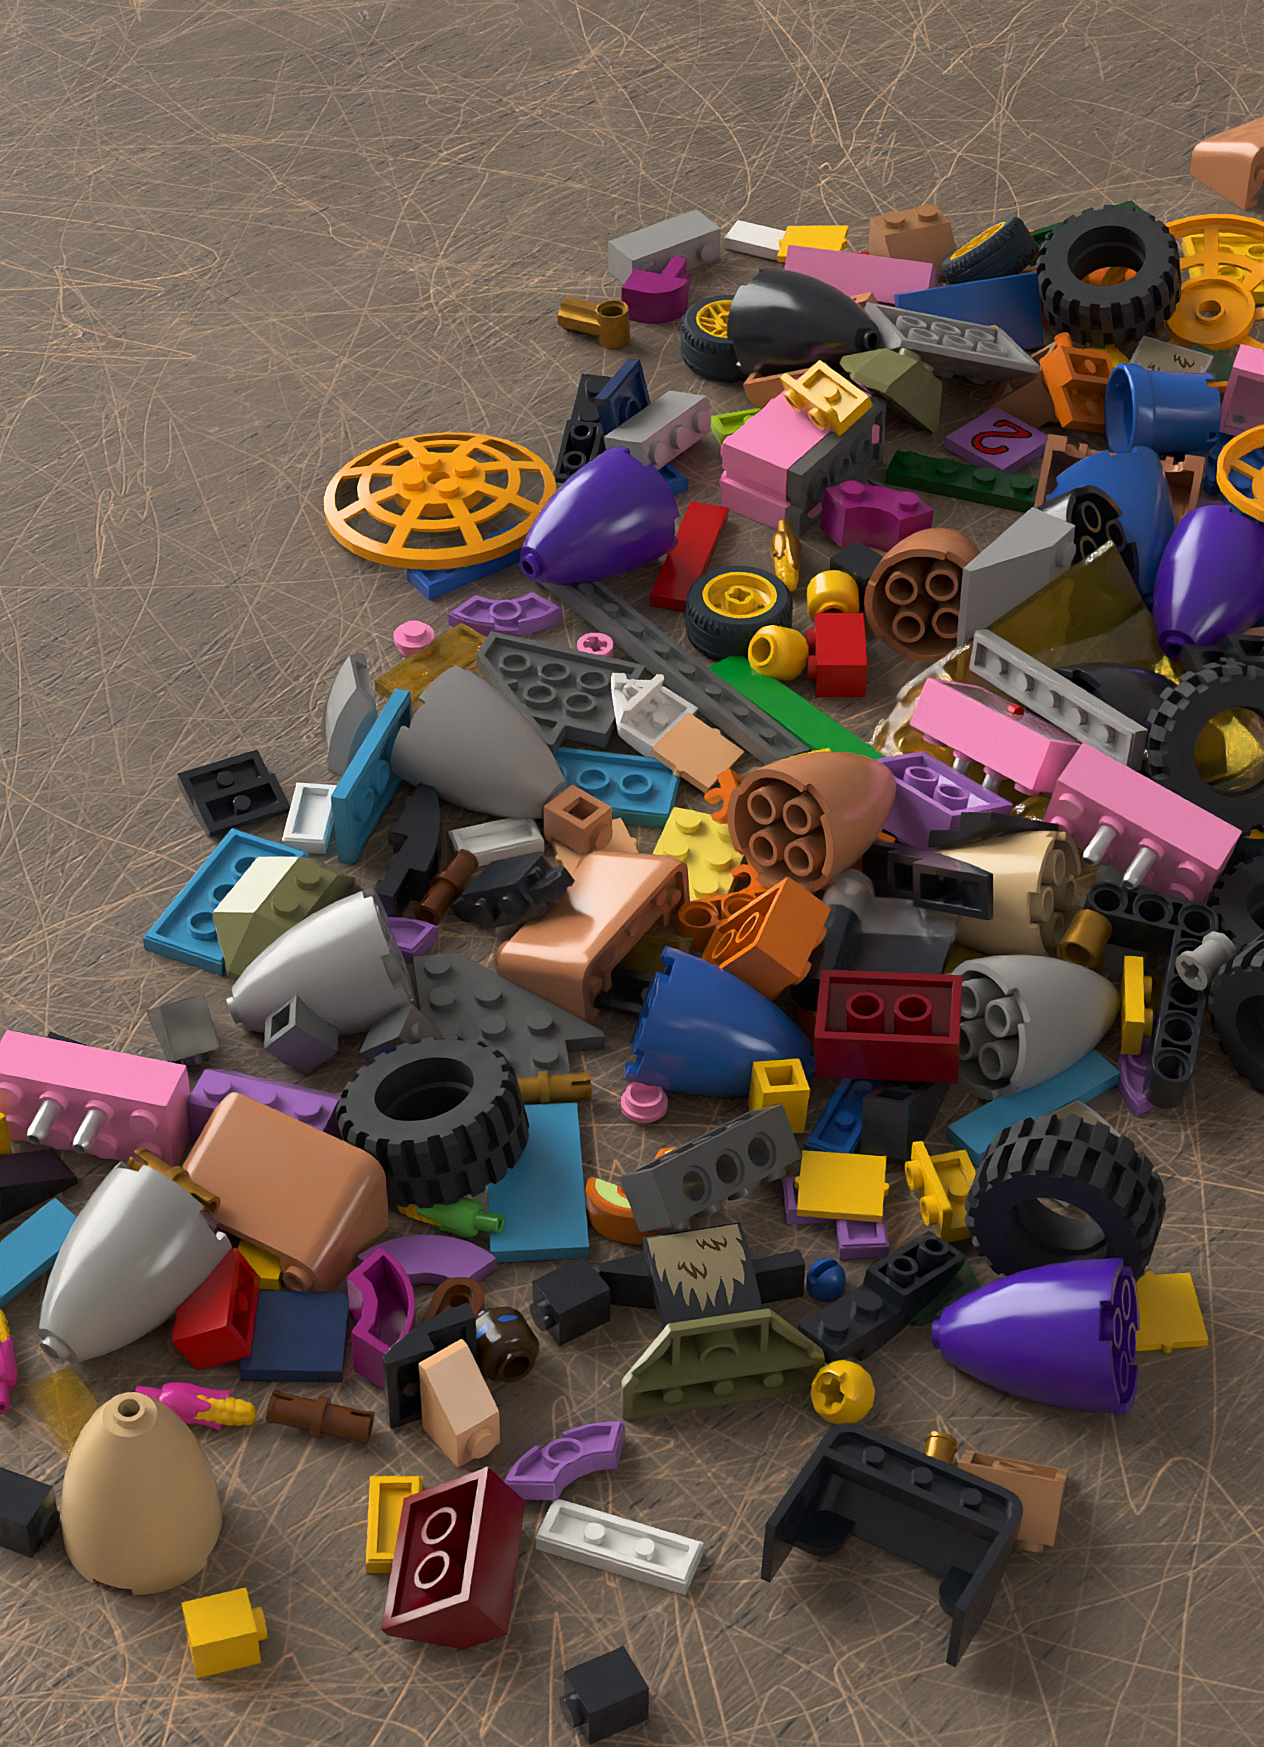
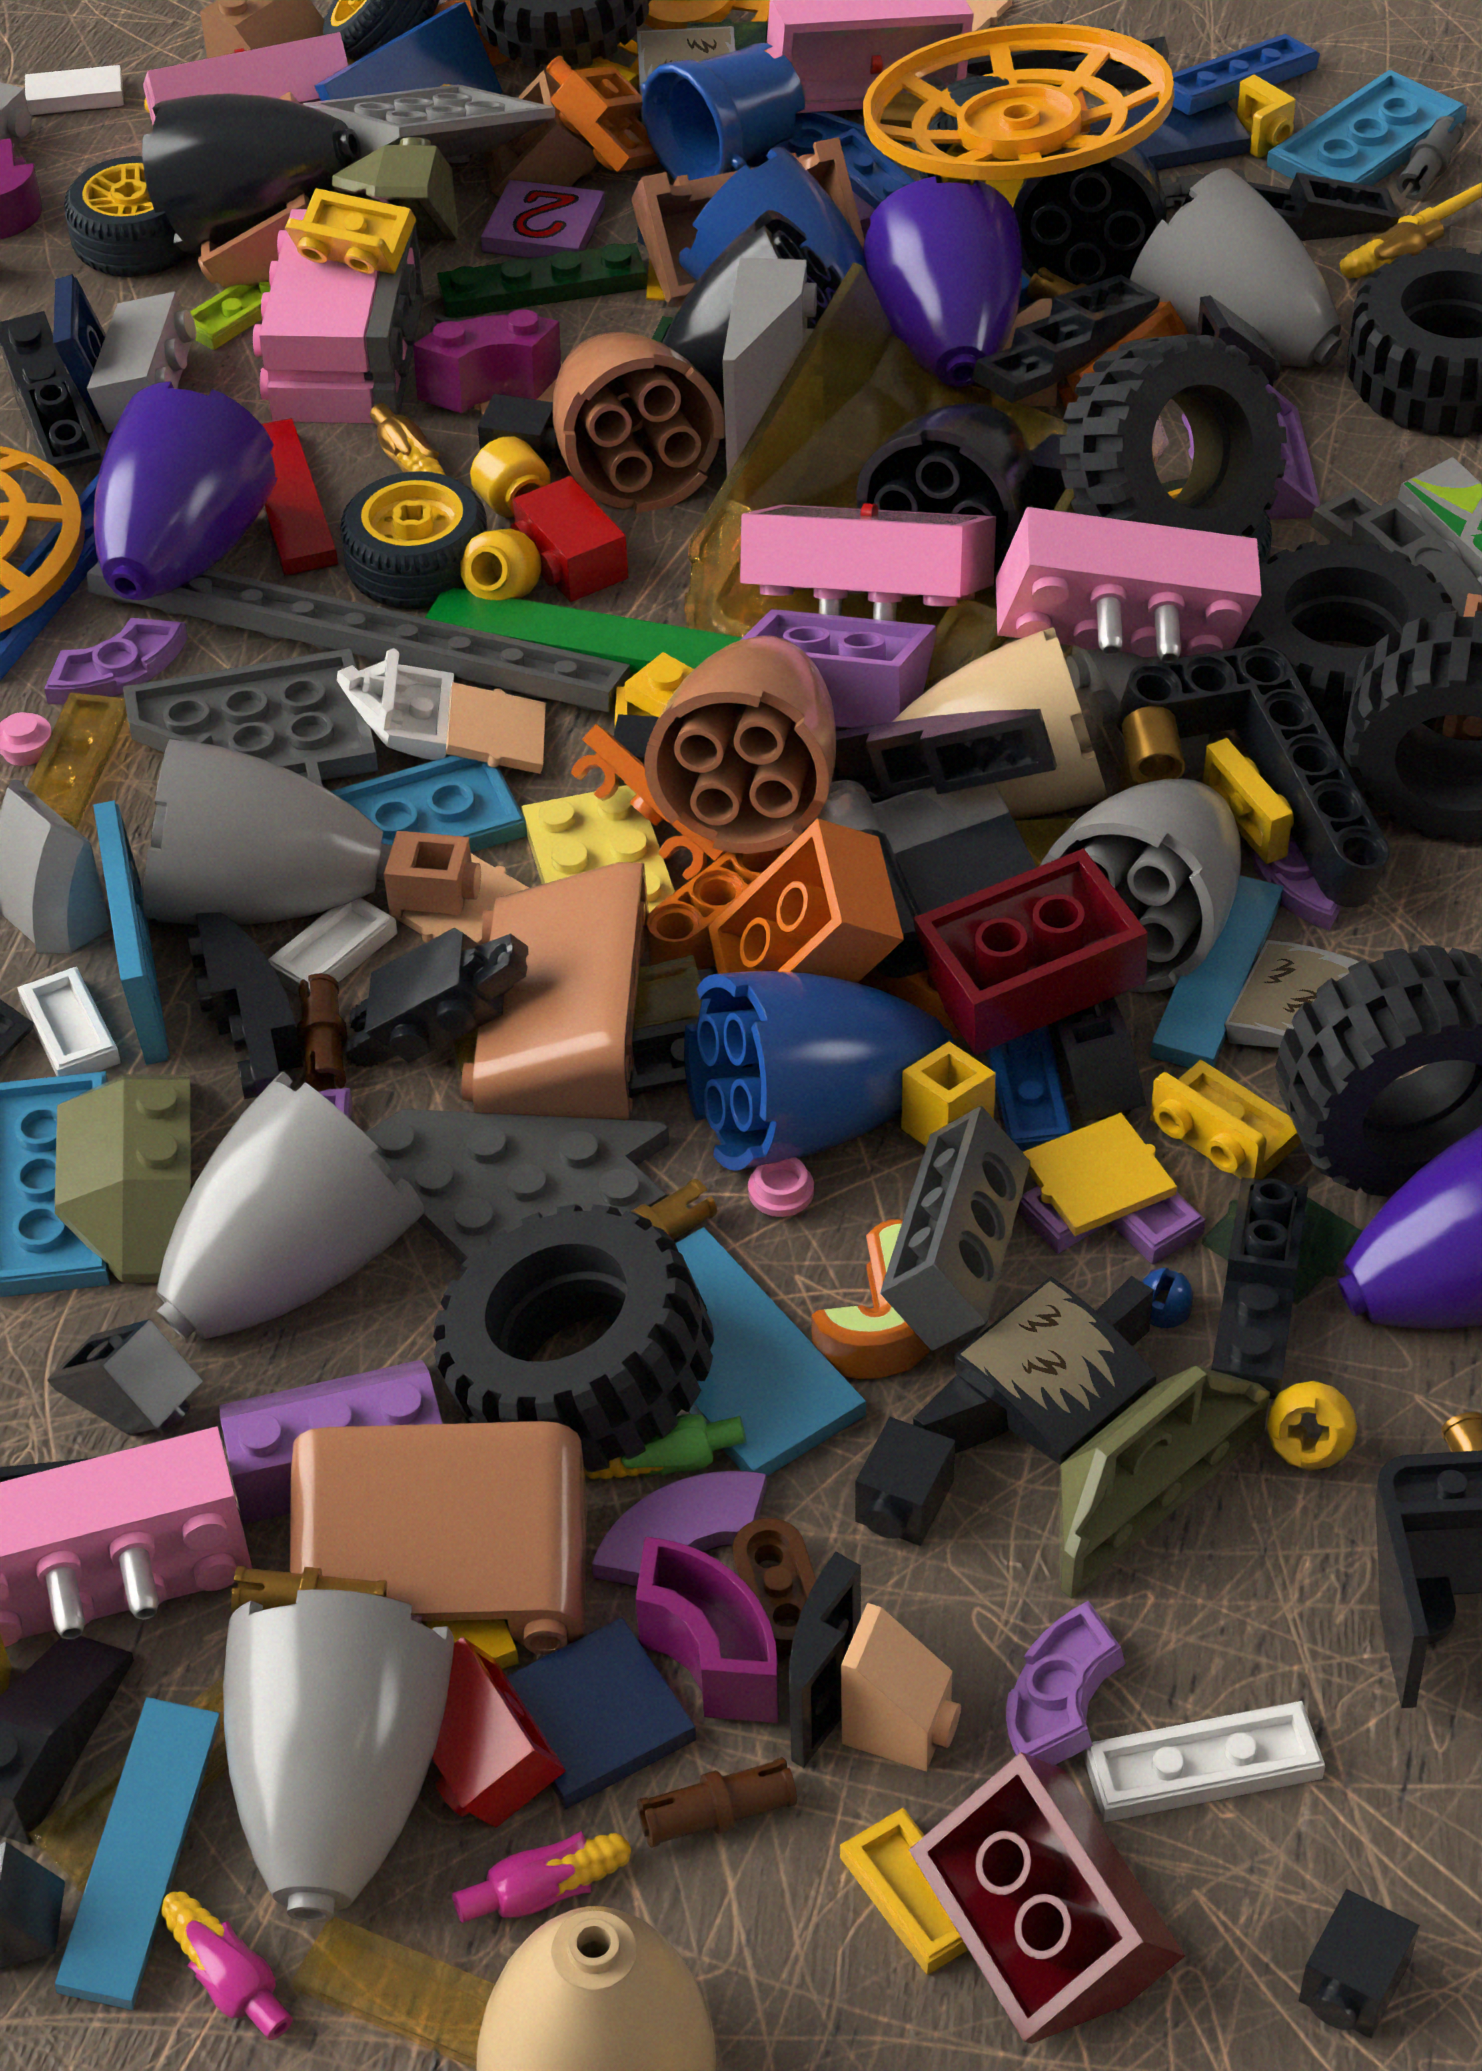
camera: 30 degrees left, 5 degrees up
dark grey brick [264,993,339,1076] -> none
dark grey brick [359,1004,443,1065] -> none
dark brown head [476,1306,539,1383] -> none
bright pink bush [577,633,613,658] -> none
yellow piece [777,225,849,262] -> none
black slope [928,812,1058,849] -> none
light grey tile [969,629,1148,771] -> none
light grey bush [1176,931,1237,991] -> none

